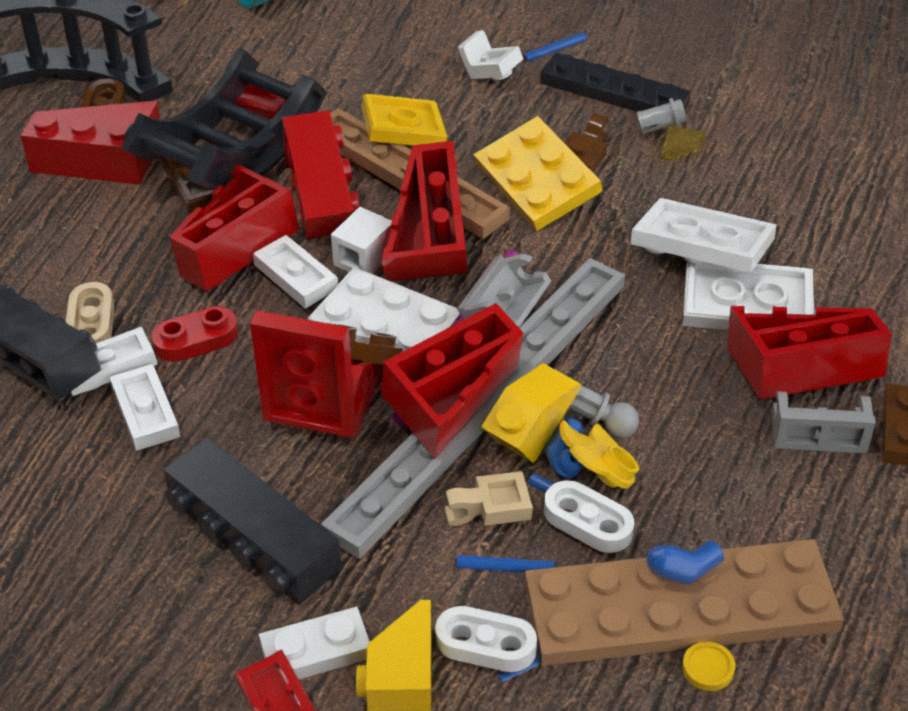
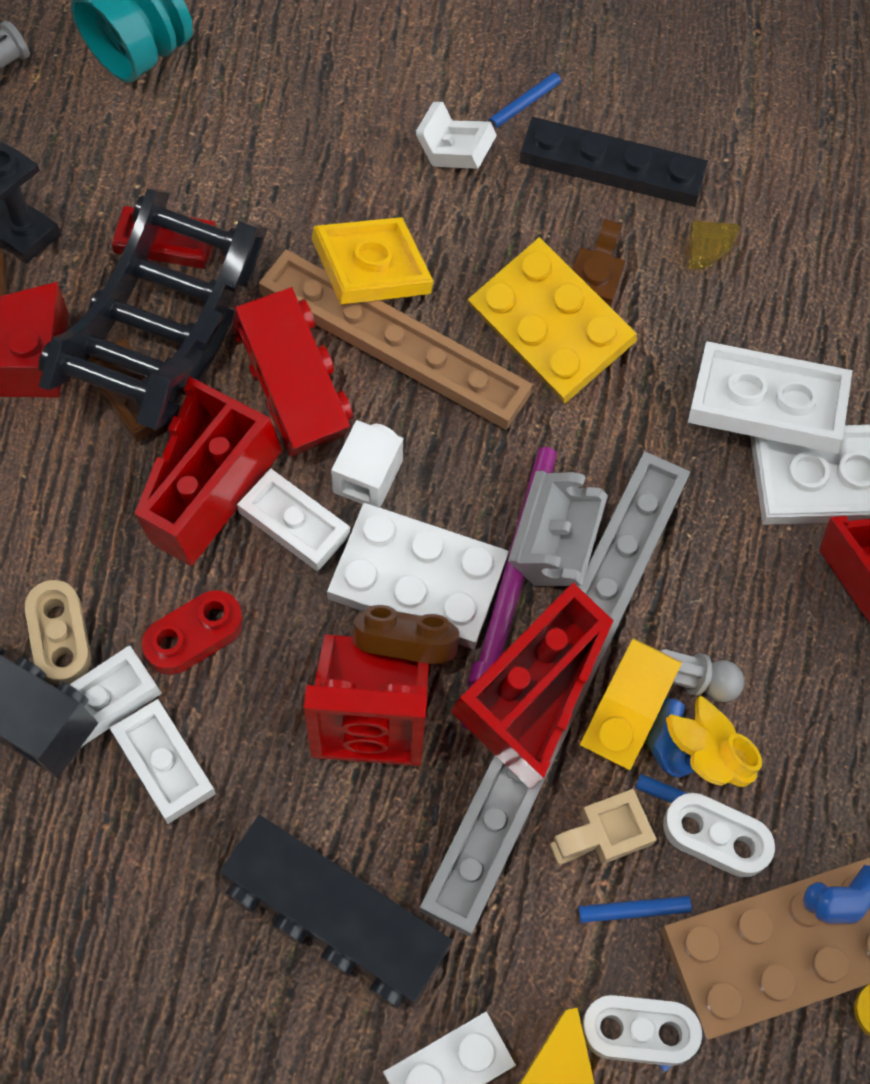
camera: 15 degrees left, 20 degrees up
red wedge [381,141,468,282] -> none
light grey pin [637,98,687,135] -> none

